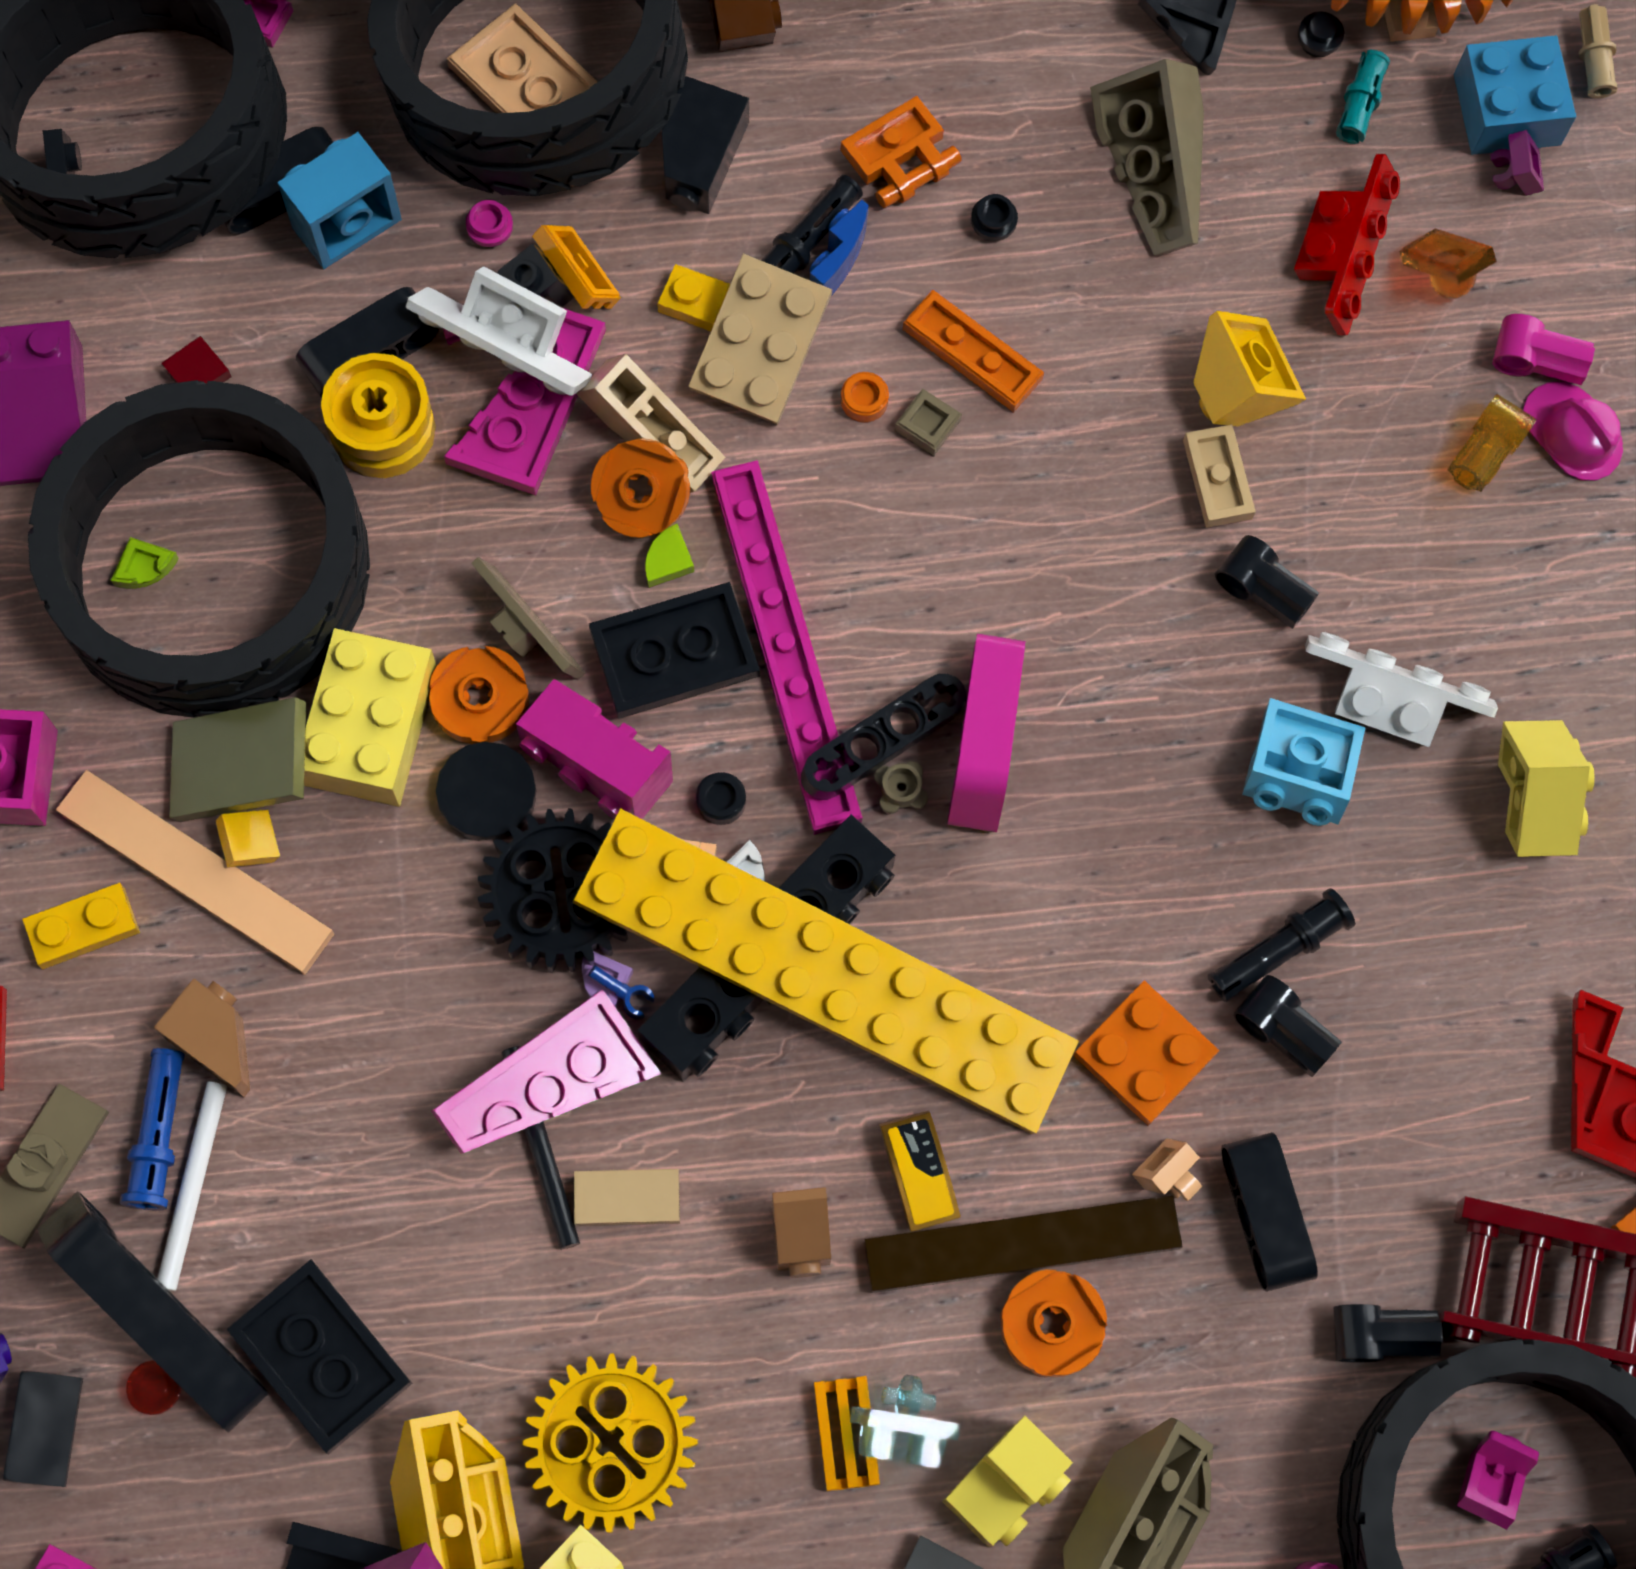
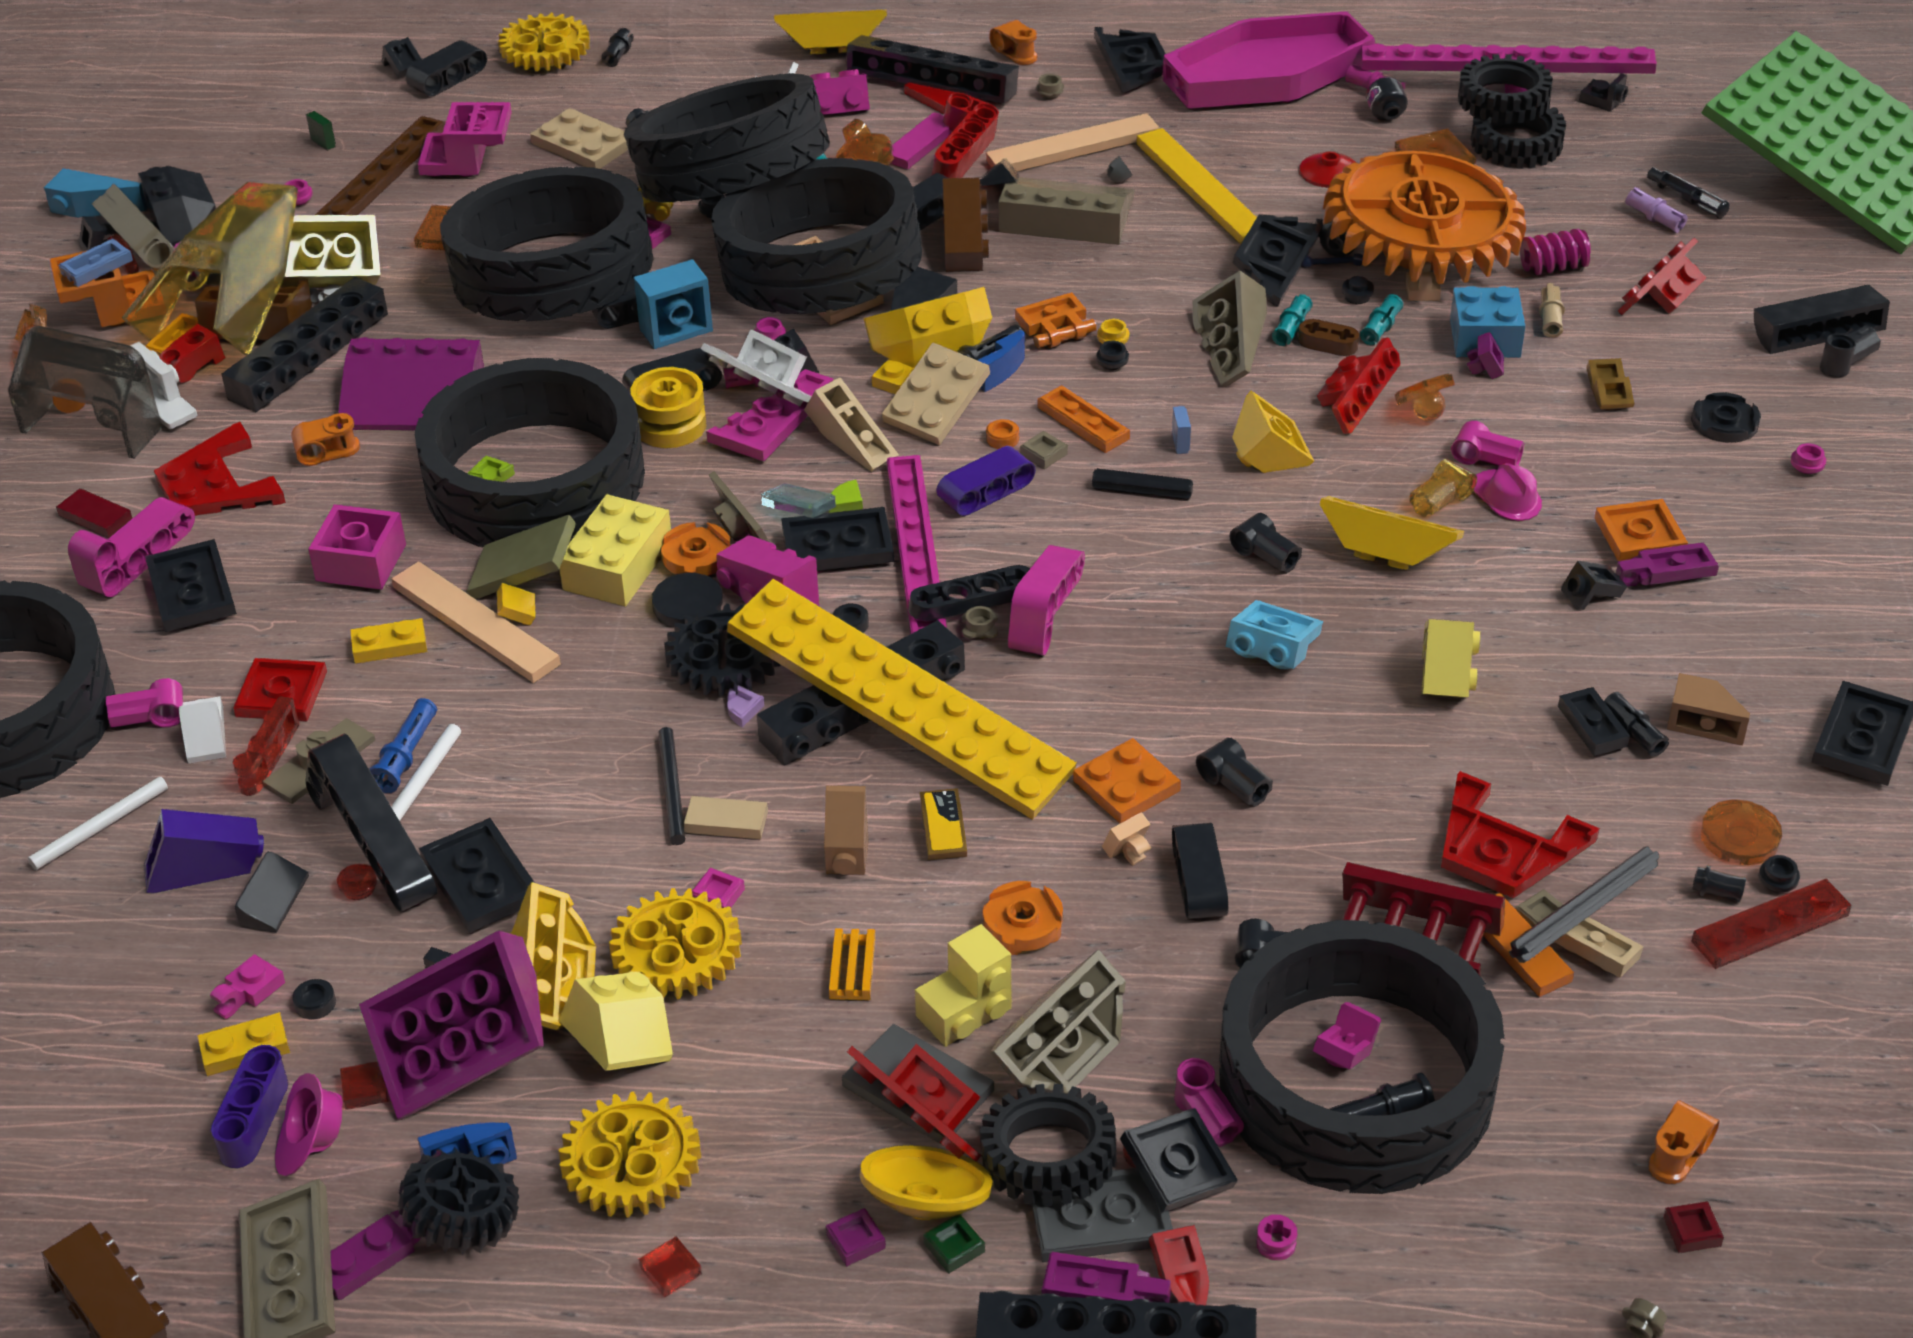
camera: 15 degrees right, 30 degrees down
medium nougat slope [154,978,250,1097] -> none
wing [431,989,661,1154] -> none
light orange tile [532,225,621,309] -> none
blue hand [588,965,655,1019] -> none
orange plate [591,438,690,538] -> none
clear light blue hips [850,1374,960,1468] -> none
dark brown tile [864,1195,1183,1293] -> none
tan plate [1183,424,1256,528] -> none
black pin [1208,888,1356,1002] -> none
white bracket [1305,632,1498,747] -> none
none -> dark pink tile [692,868,745,908]
none -> clear light blue tile [761,483,836,518]
none -> yellow wedge [863,287,992,368]
none -> dark purple beam [936,446,1036,516]
none -> black axle [1092,468,1193,499]
none -> yellow plate [1097,319,1129,344]
none -> medium blue tile [1172,406,1191,454]
none -> teal pin [1272,294,1313,346]
none -> reddish brown beam [1298,319,1359,356]
none -> yellow wedge [1320,496,1464,570]

